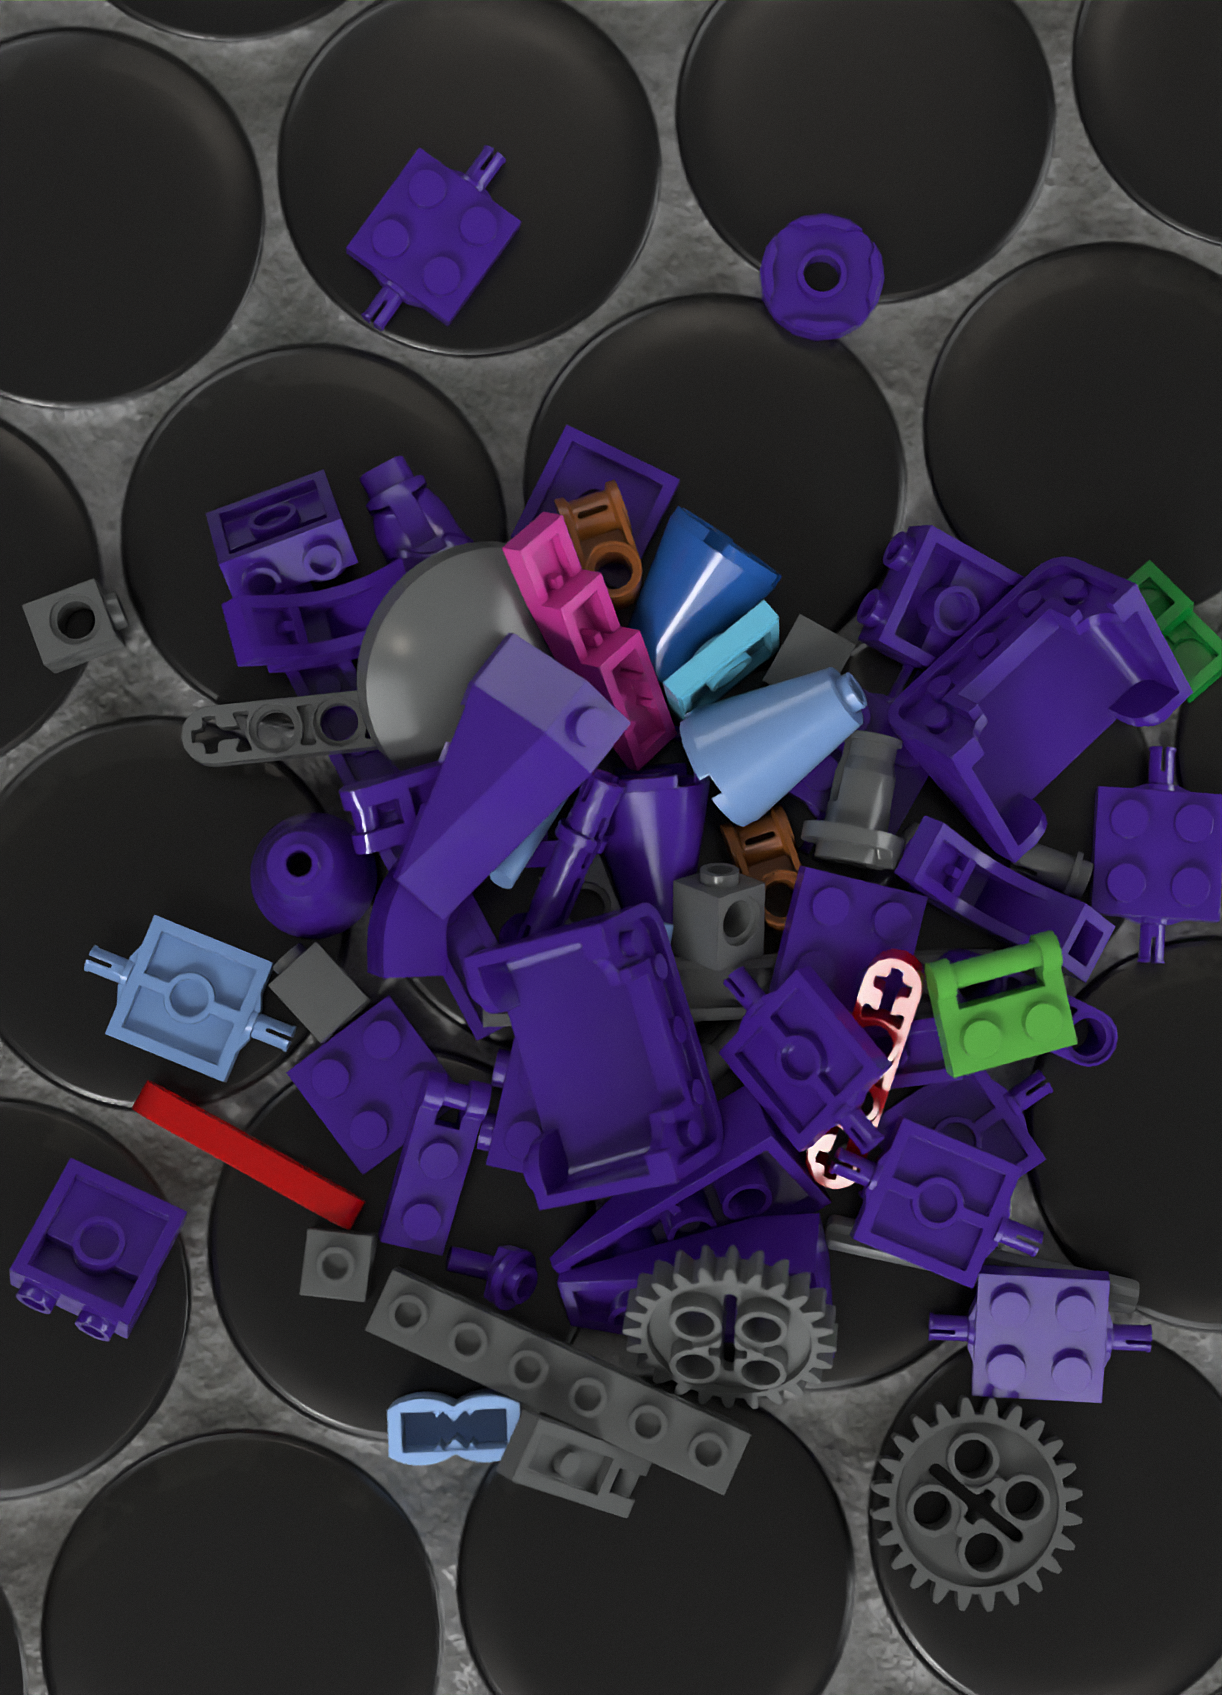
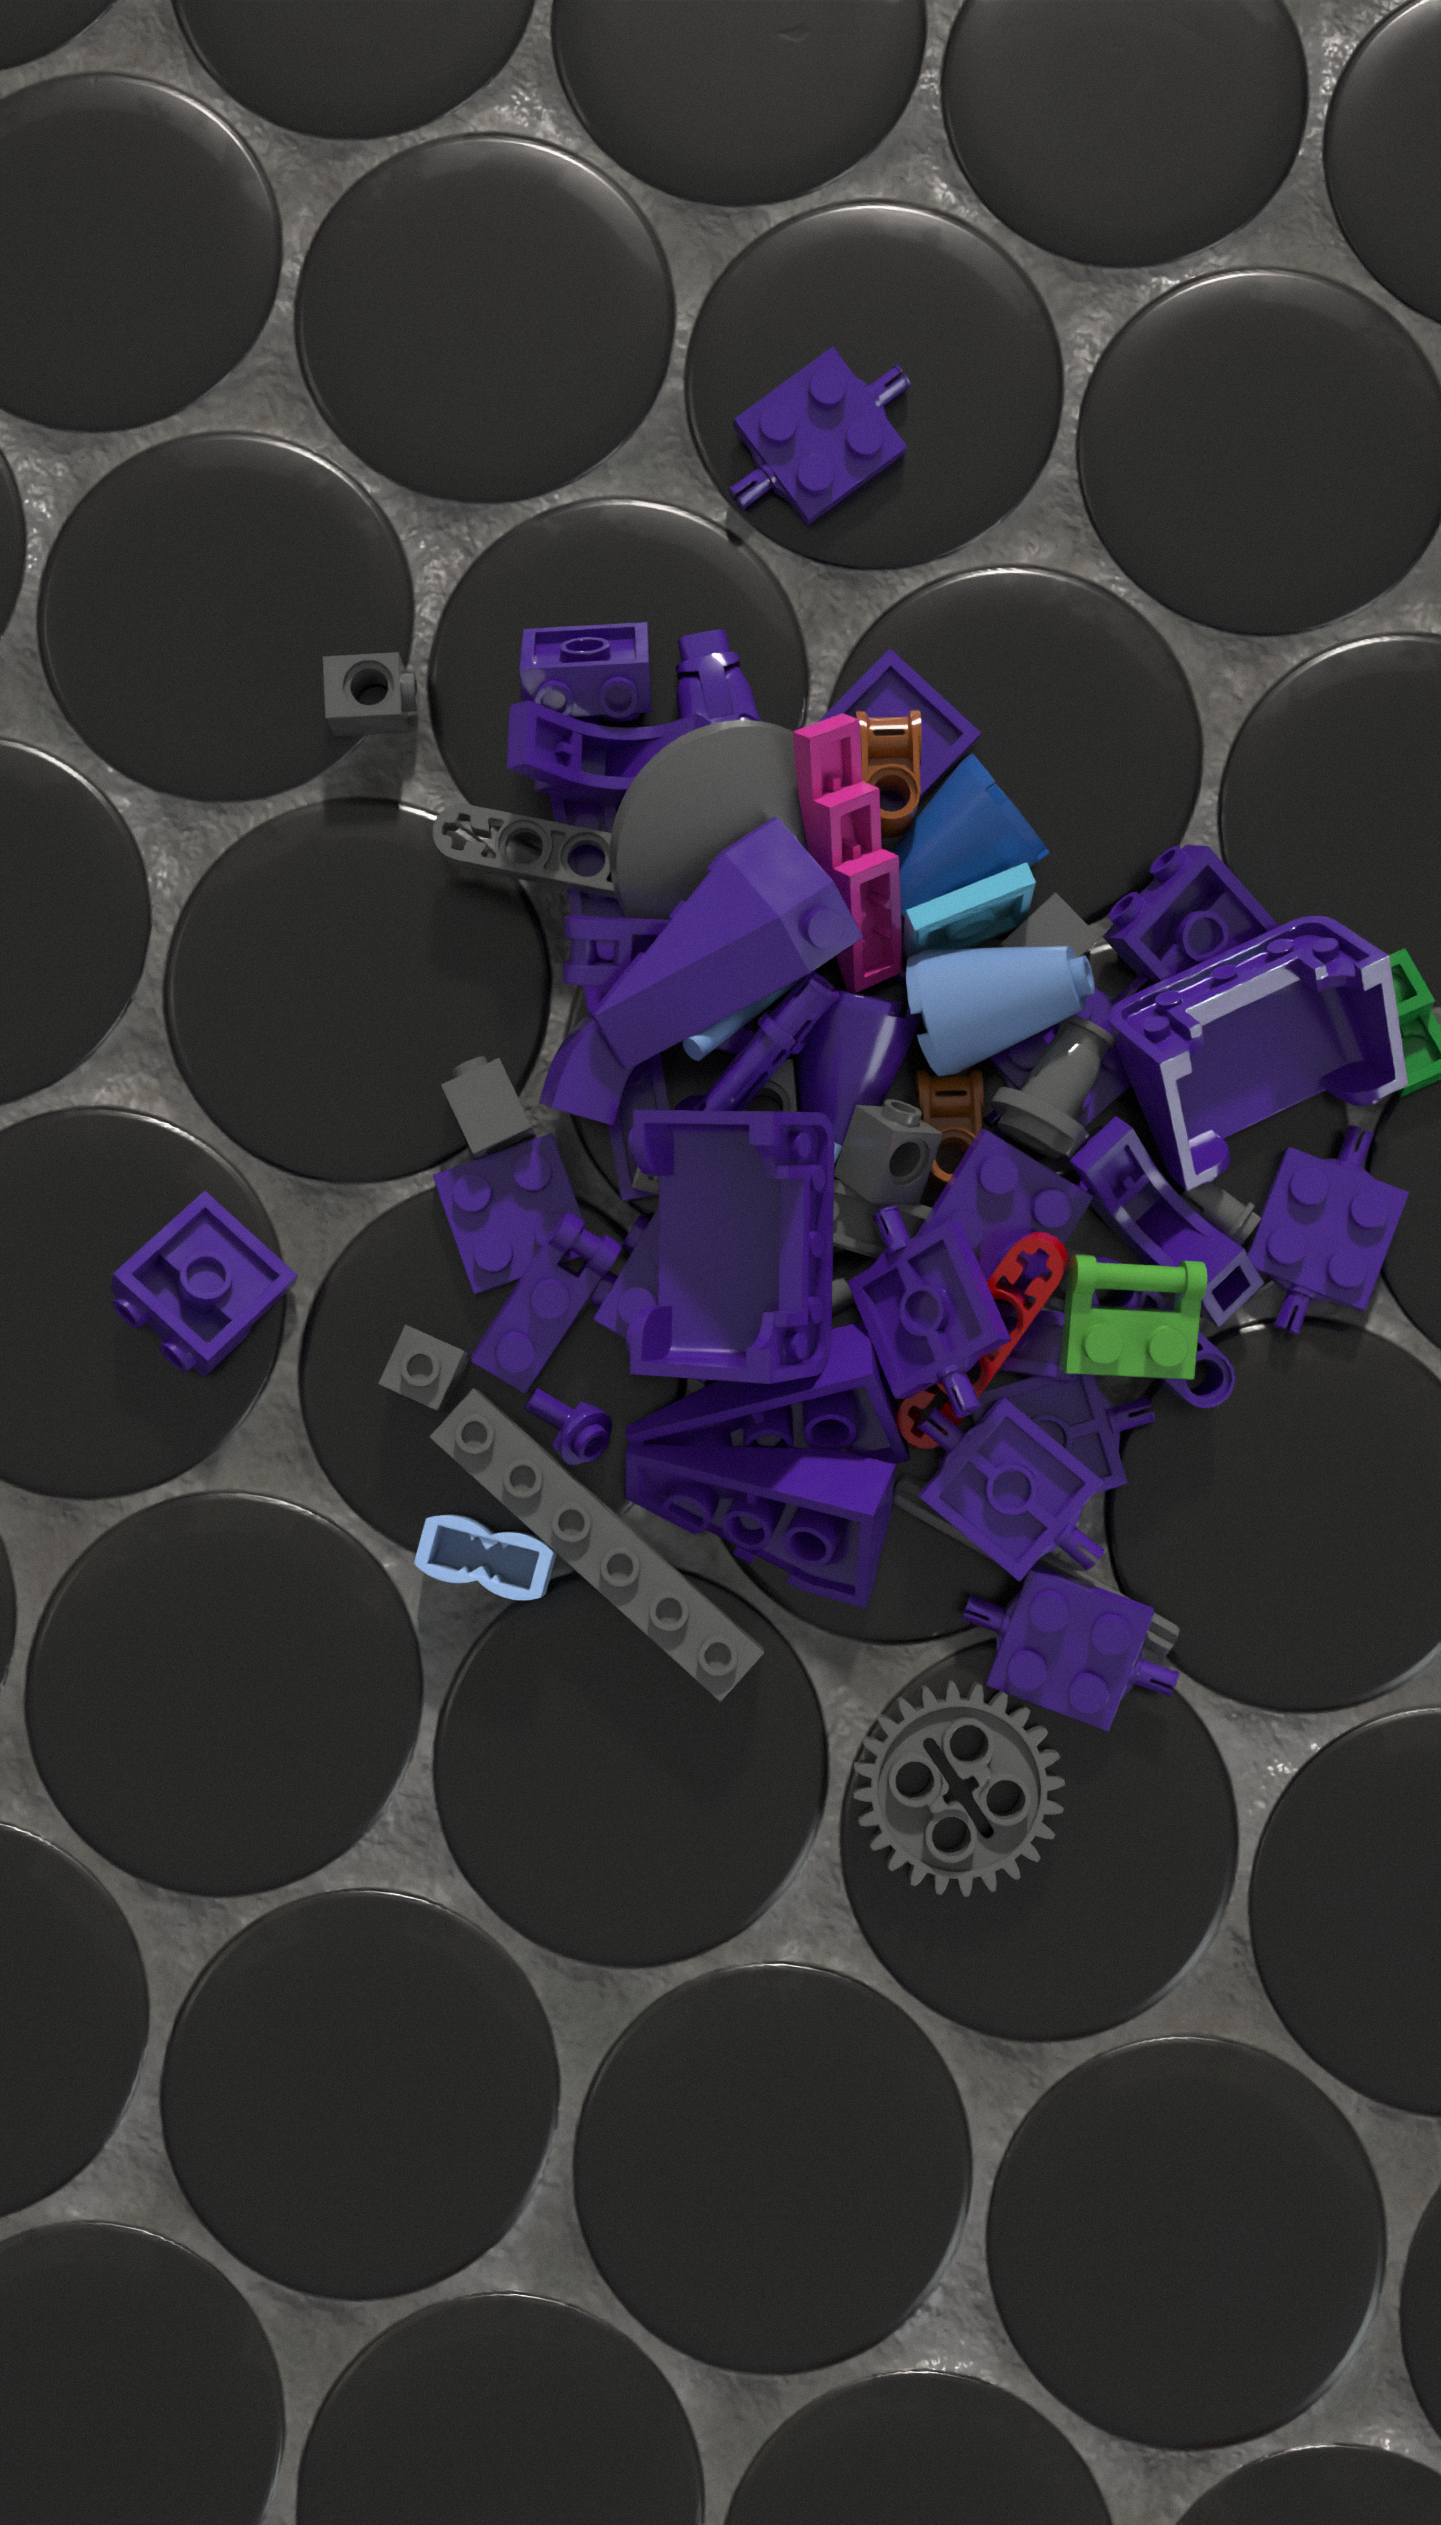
camera: 20 degrees right, 0 degrees up
medium blue plate [84,915,297,1082] -> none
red beam [132,1080,366,1230] -> none
dark purple cone [250,812,377,939] -> none
dark grey plate [495,1409,653,1518] -> none
dark grey gear [623,1245,838,1409] -> none
dark purple tile [759,213,885,341] -> none

